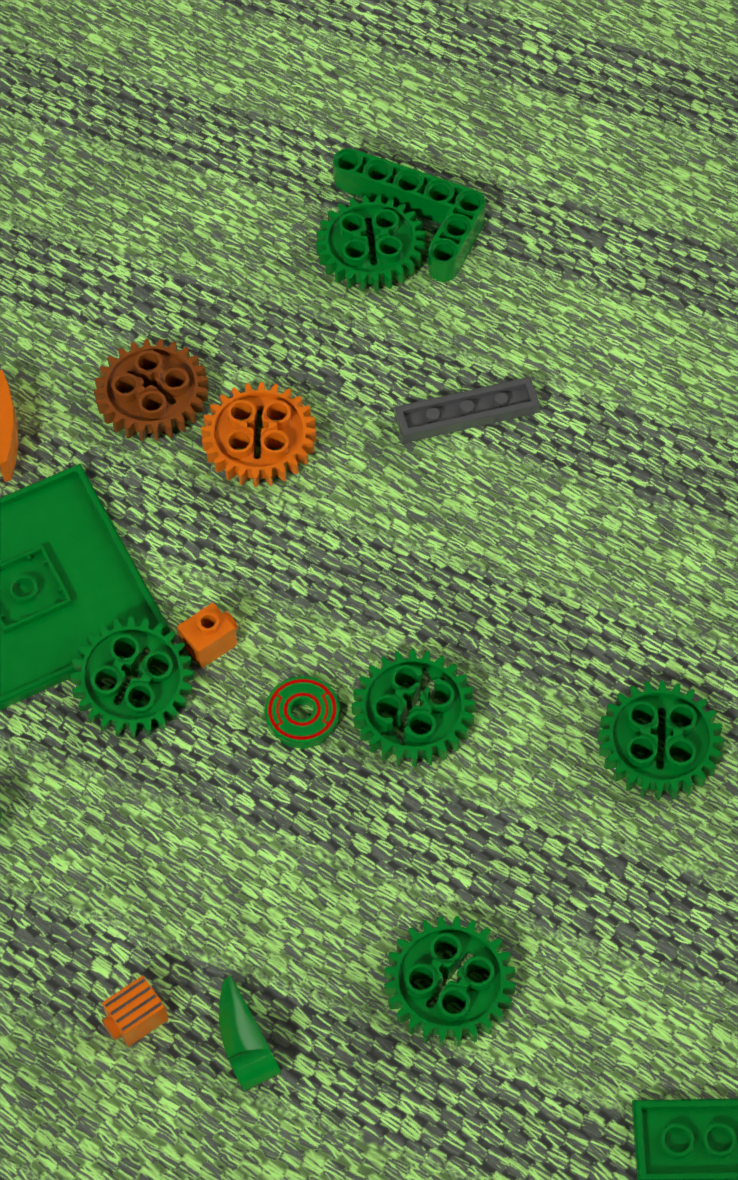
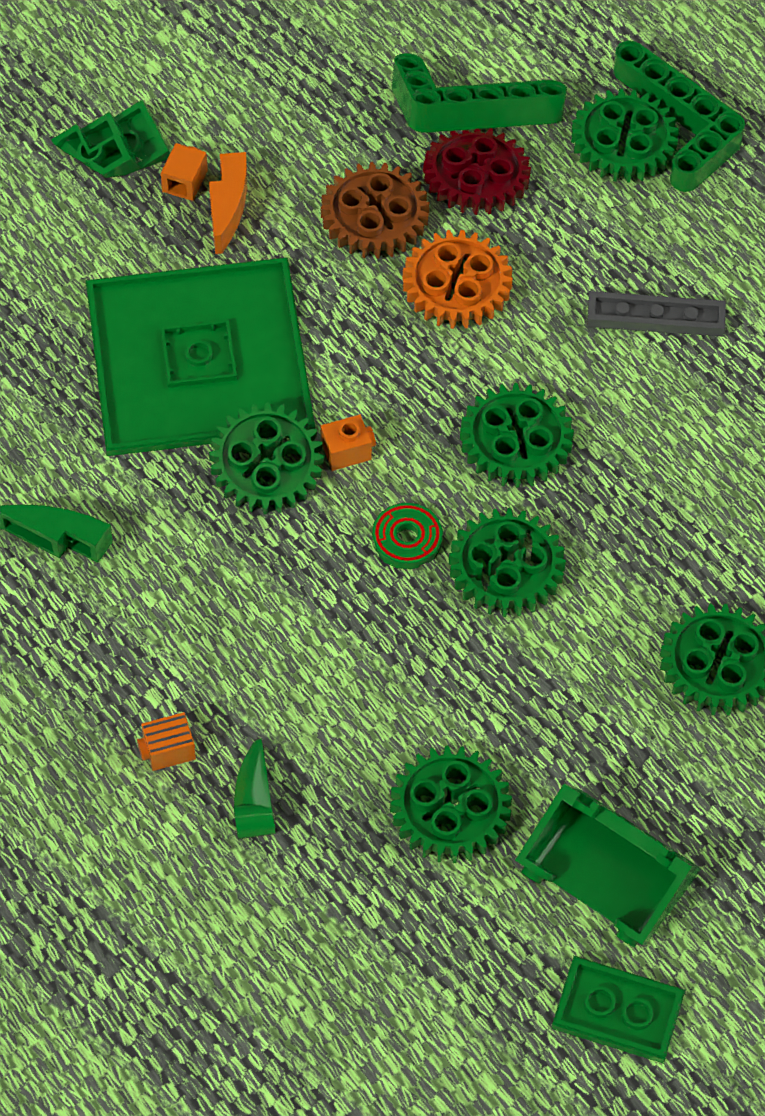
camera: 15 degrees right, 0 degrees up
none -> green beam [391,53,567,133]
none -> dark red gear [423,128,531,215]
none -> green gear [460,383,574,488]
none -> green windscreen [515,783,701,948]

